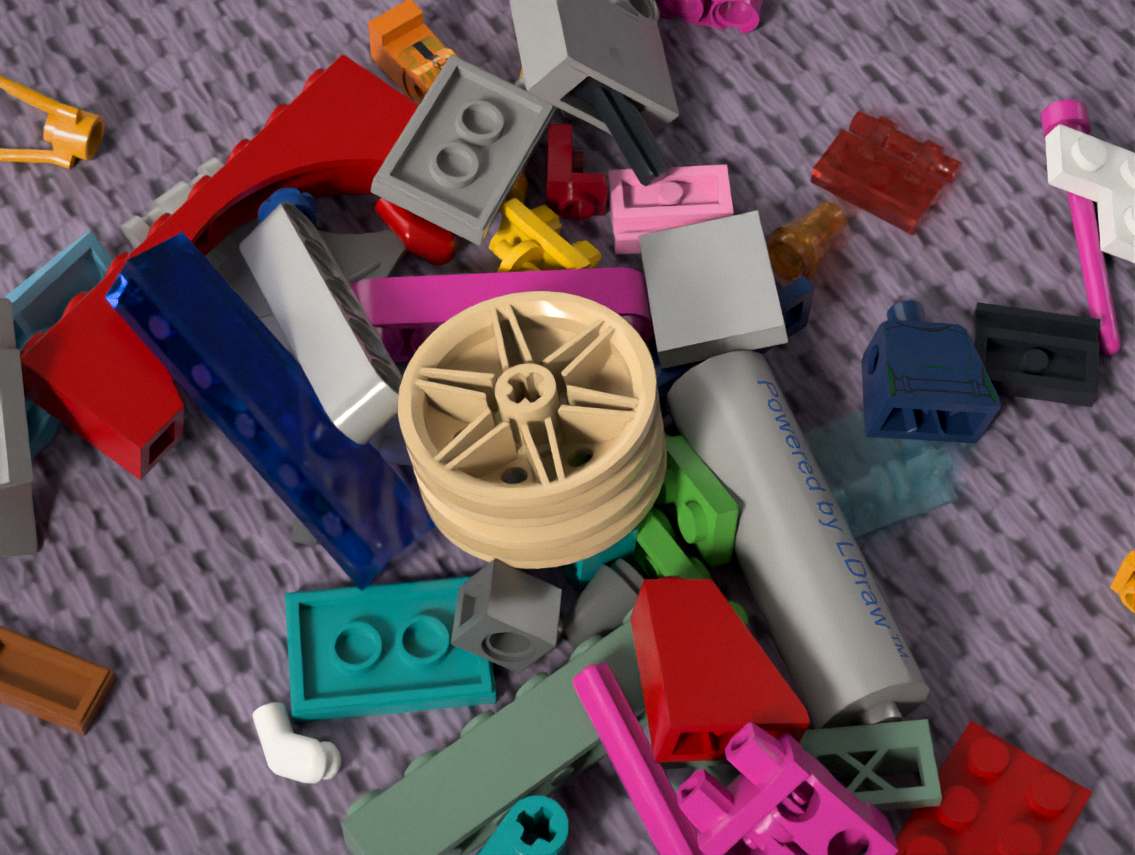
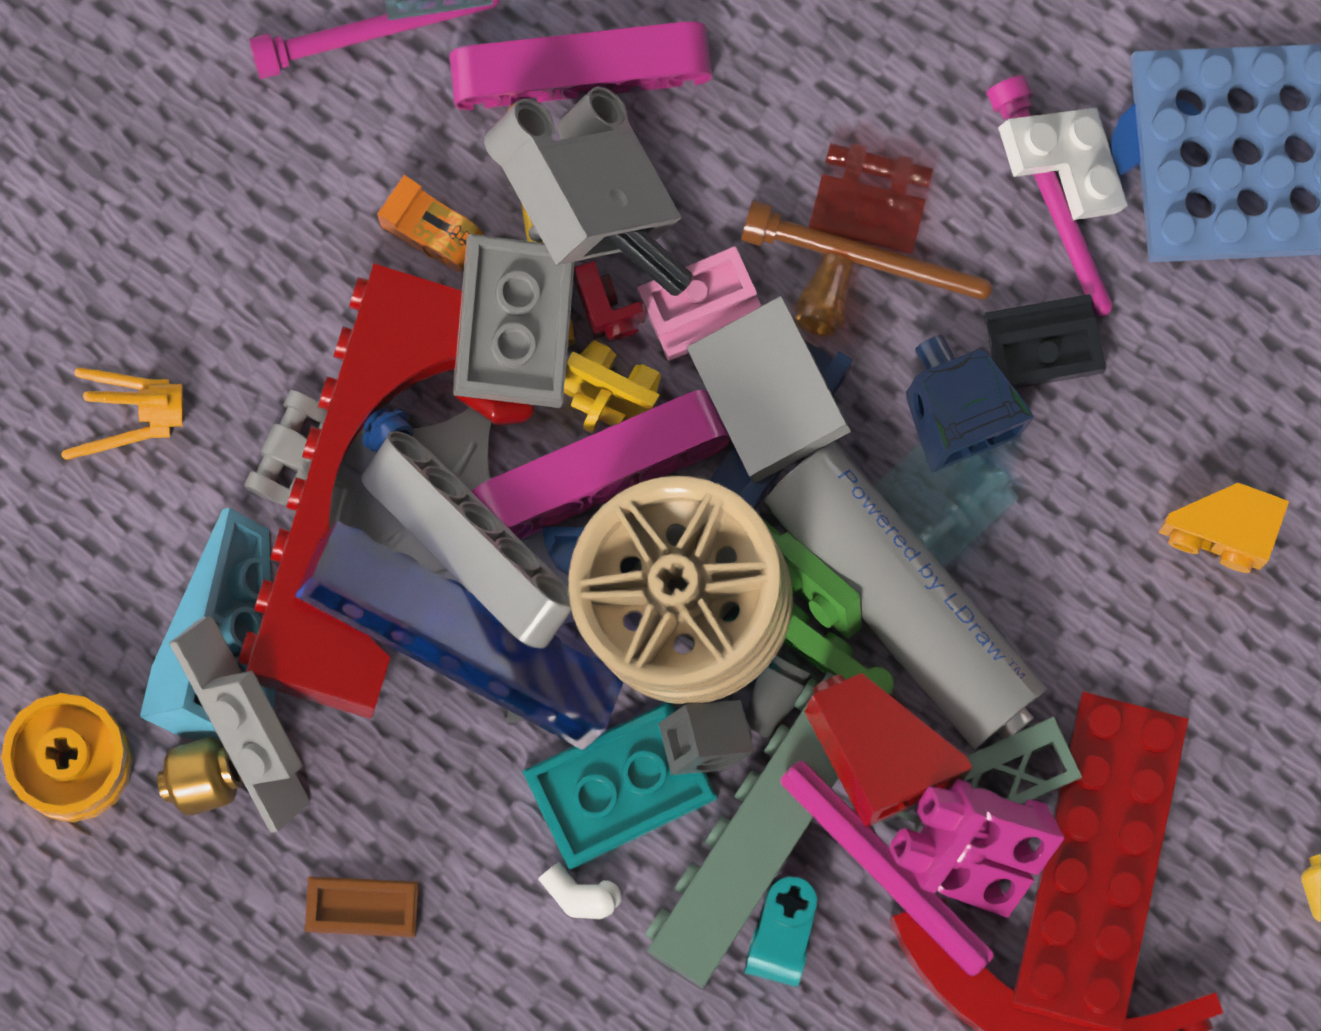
camera: 20 degrees left, 20 degrees up
none -> dark orange piece [740,199,993,300]

